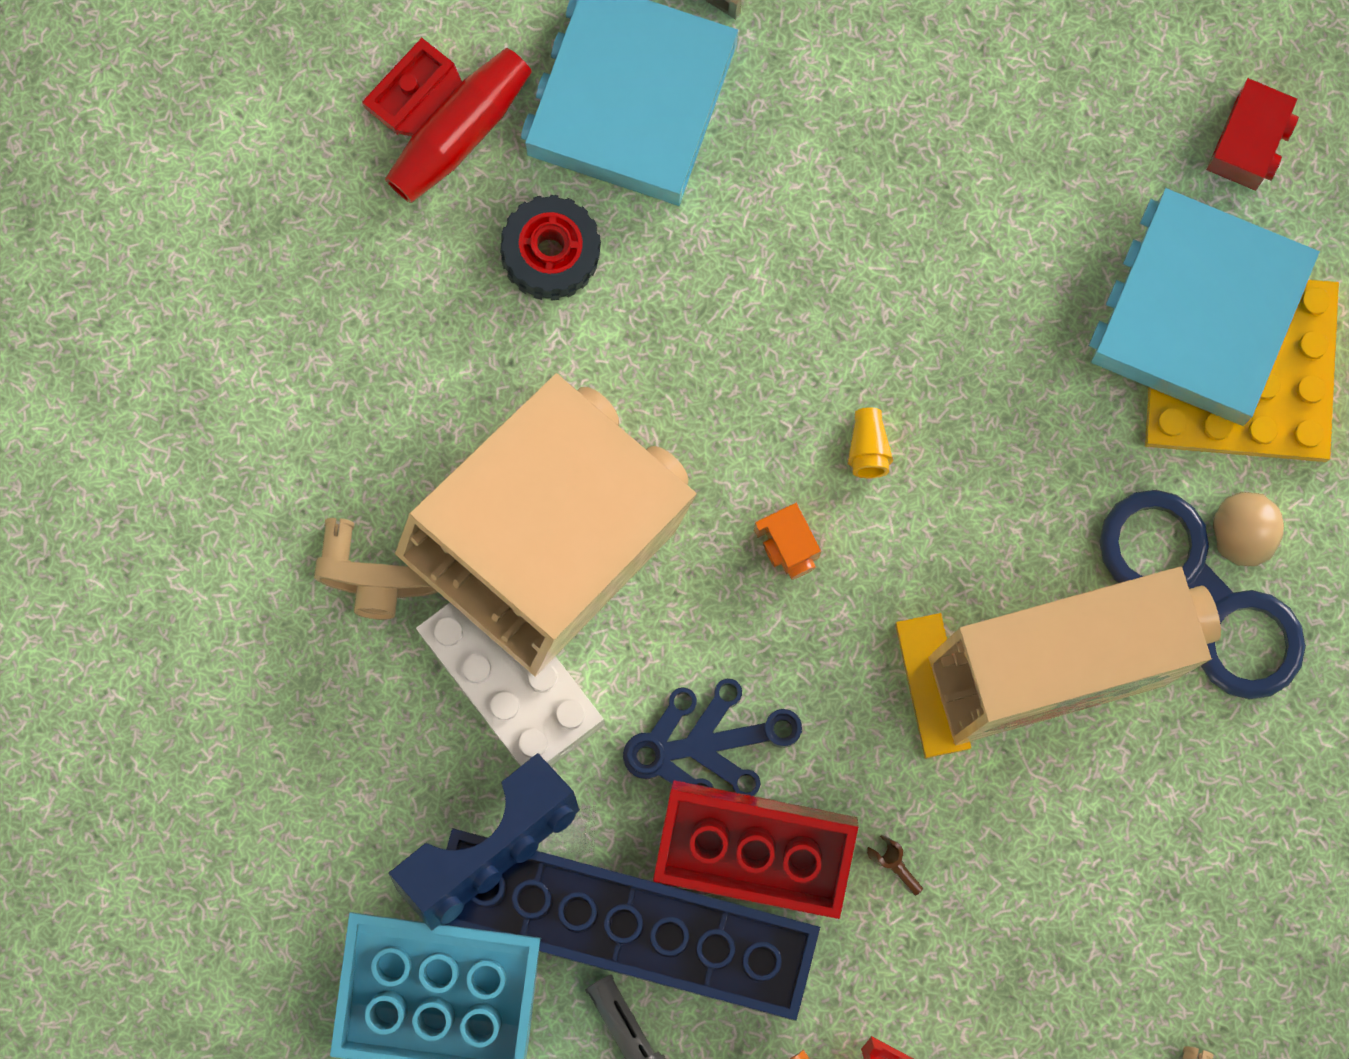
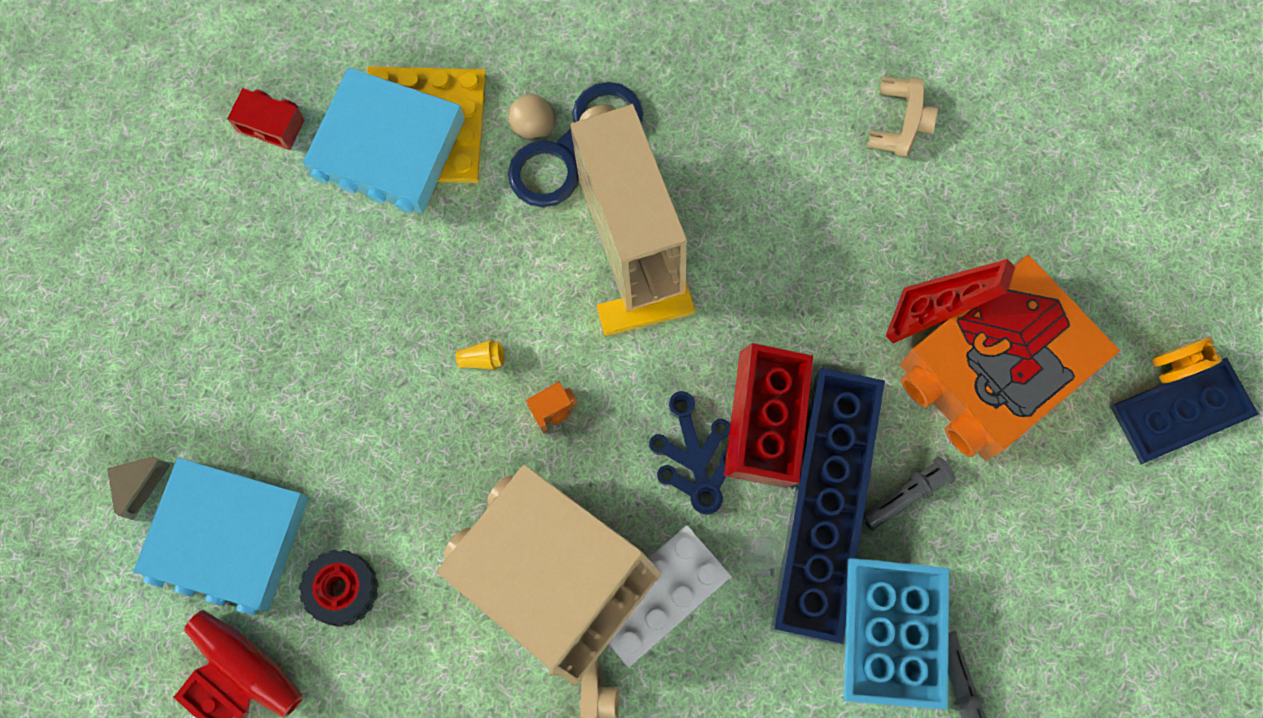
camera: 90 degrees left, 5 degrees down
dark blue arch [388,753,580,931] -> none
reddish brown hand [867,835,923,896] -> none

